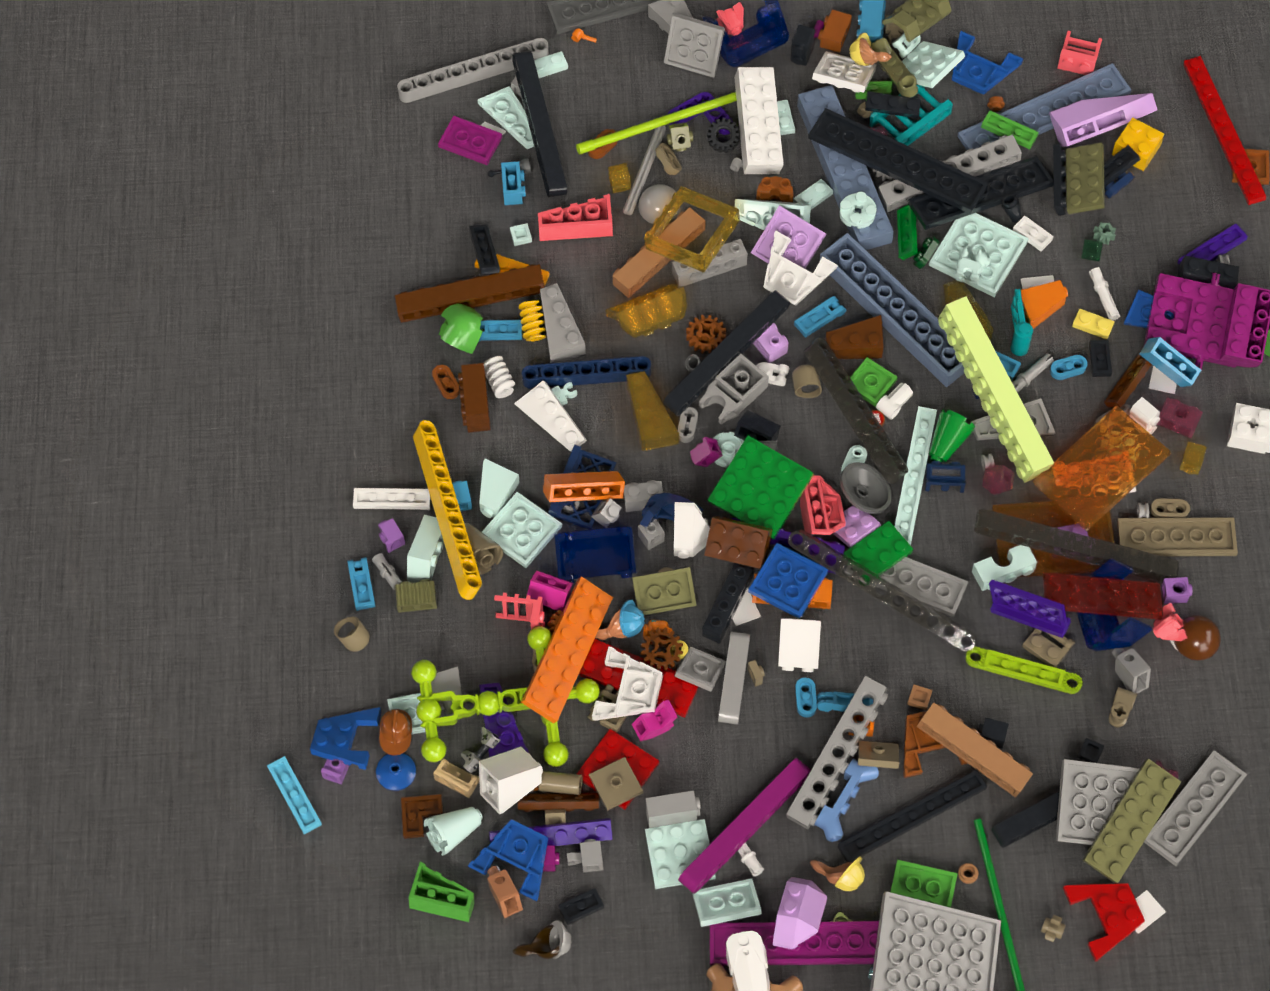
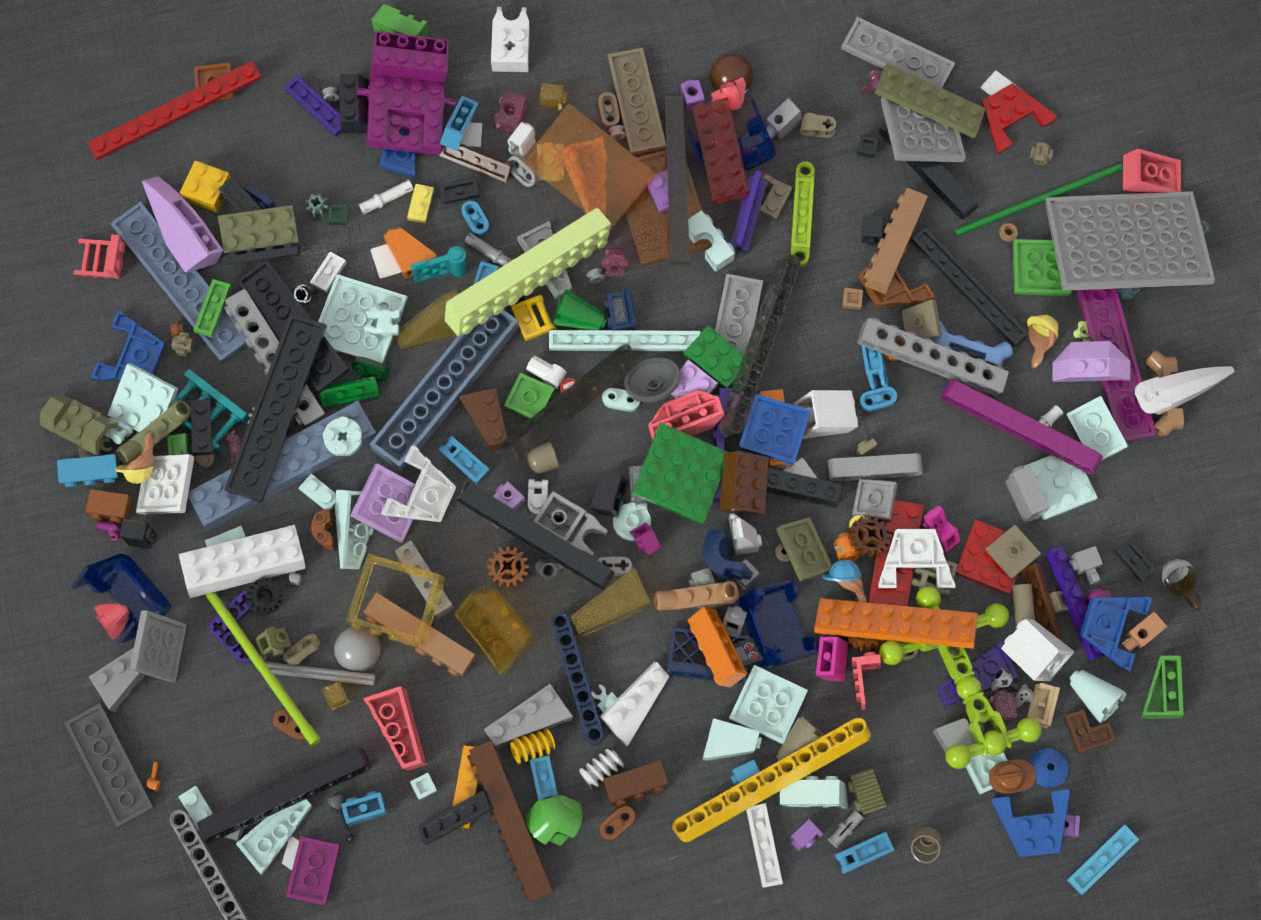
camera: 105 degrees left, 10 degrees up
none -> dark tan gear [172,332,194,357]
none -> yellow plate [511,295,556,341]
none -> medium nougat plate [654,581,739,611]
none -> black sticker [733,638,763,666]
none -> clear pink brick [990,690,1017,721]

